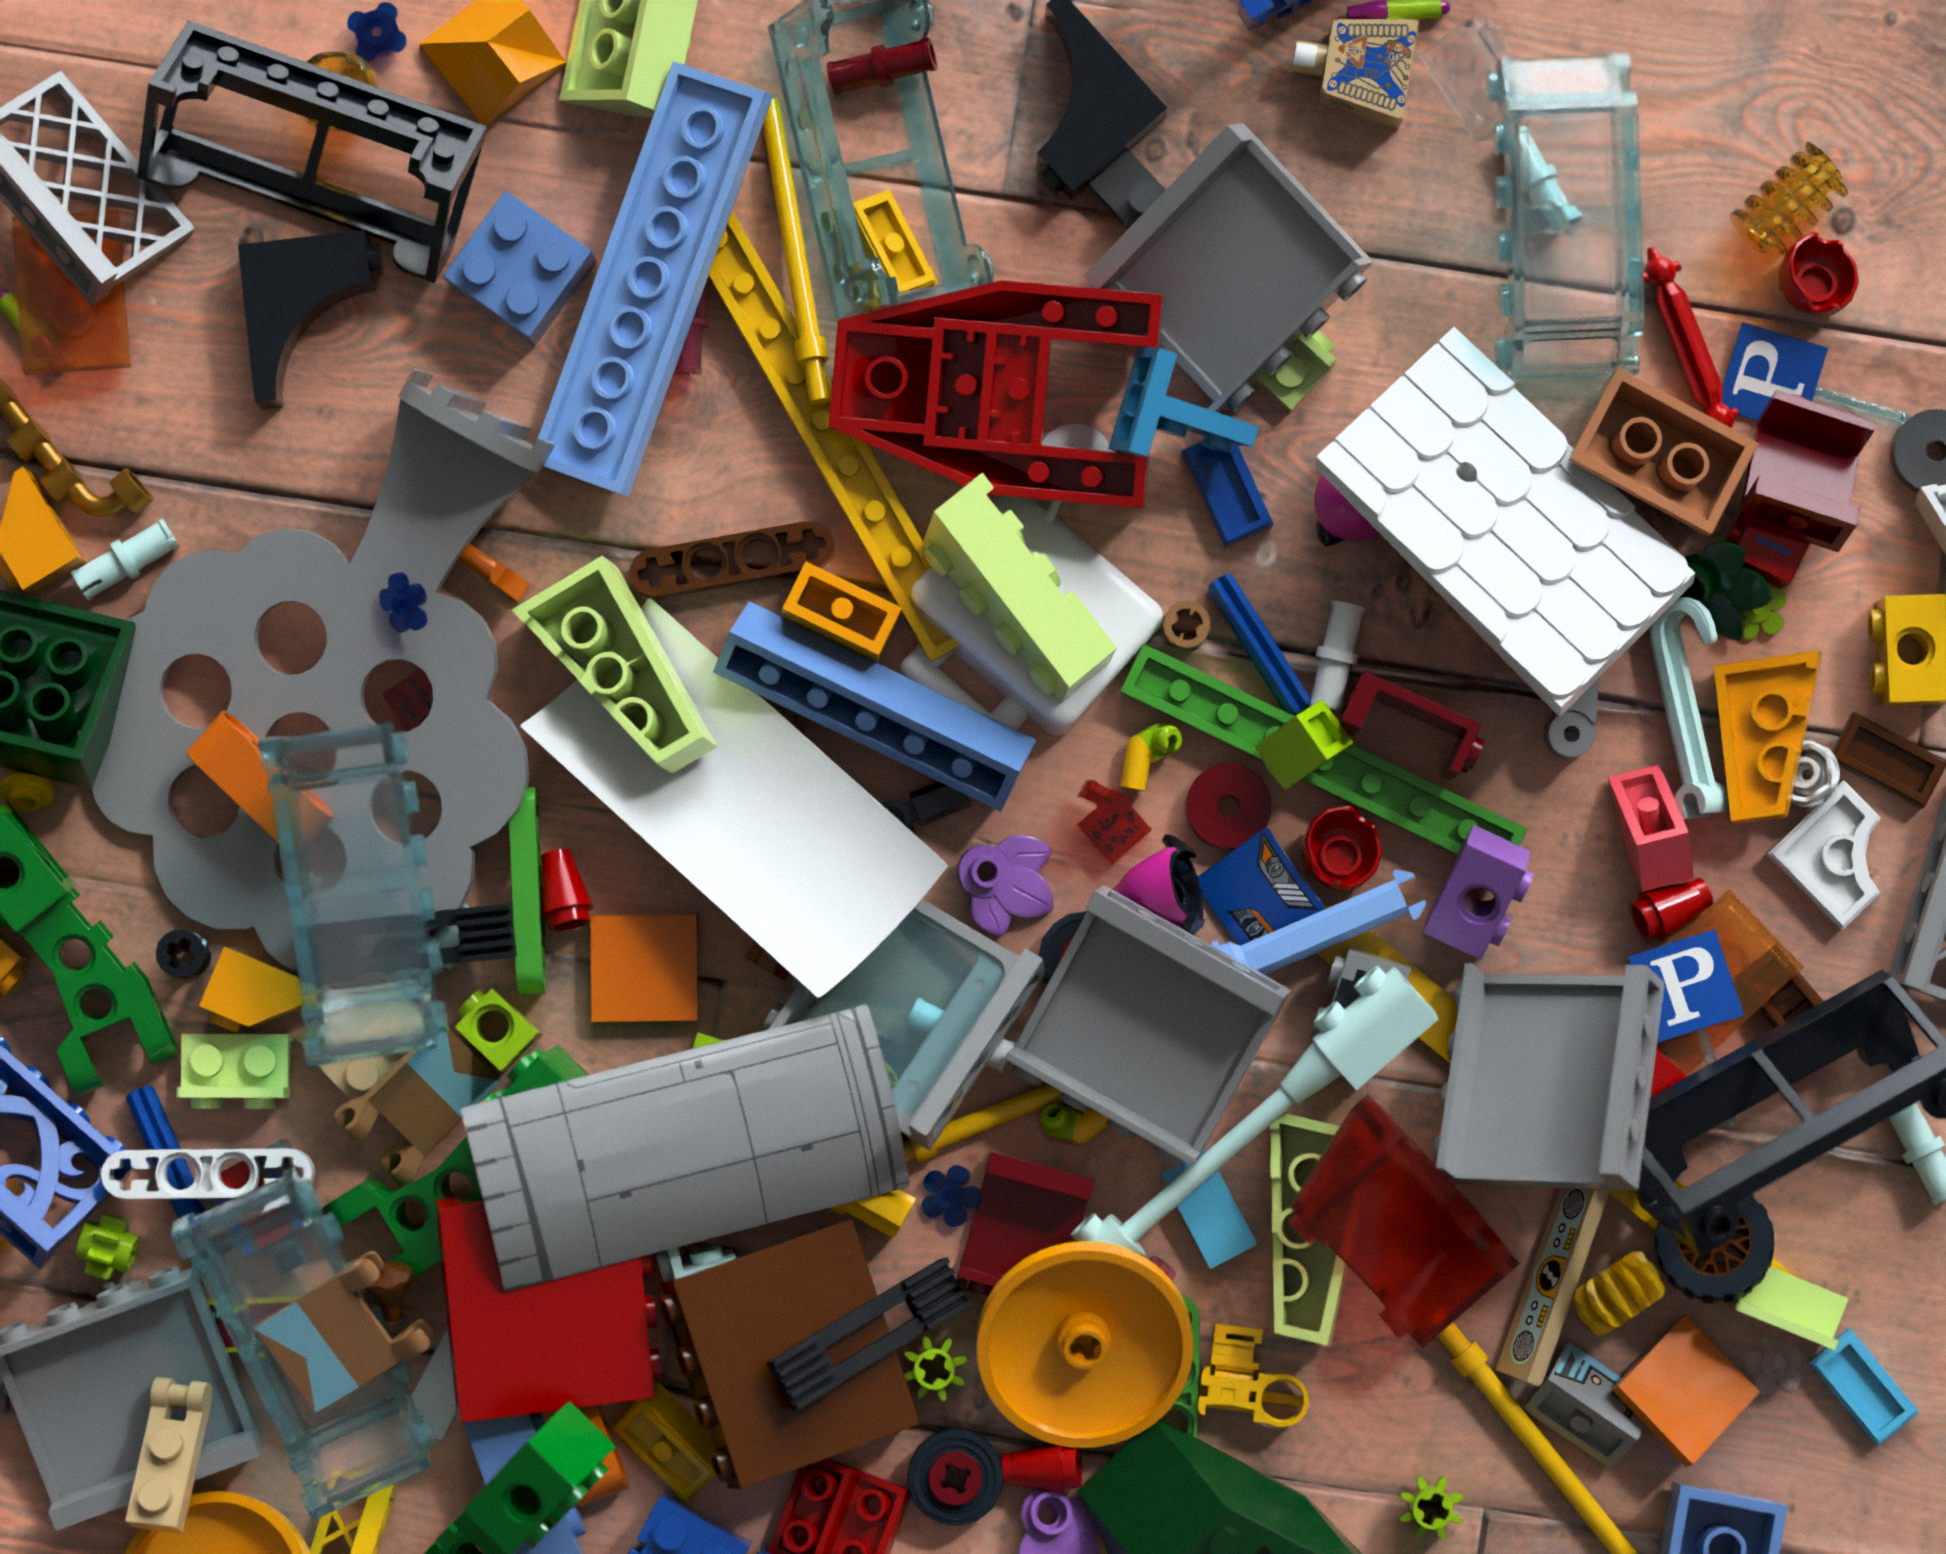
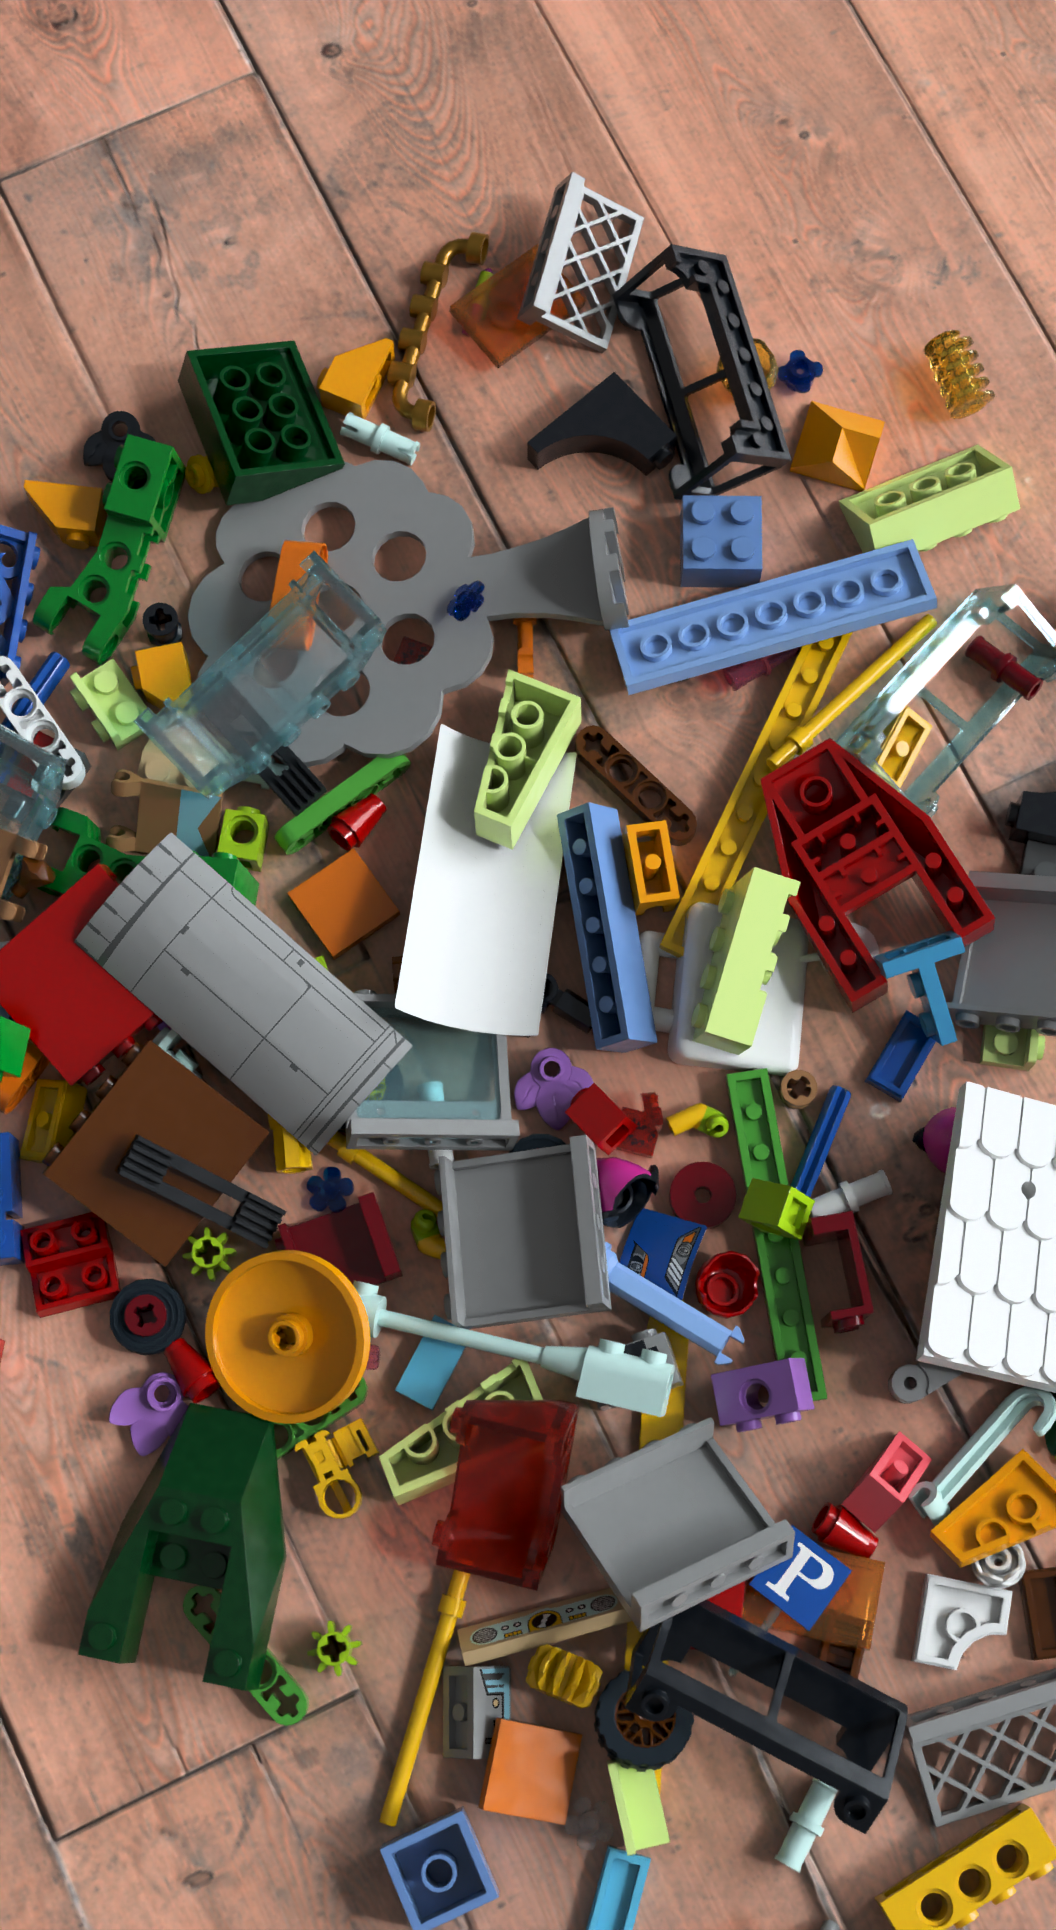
camera: 55 degrees right, 10 degrees down
none -> red brick [565,1083,638,1156]

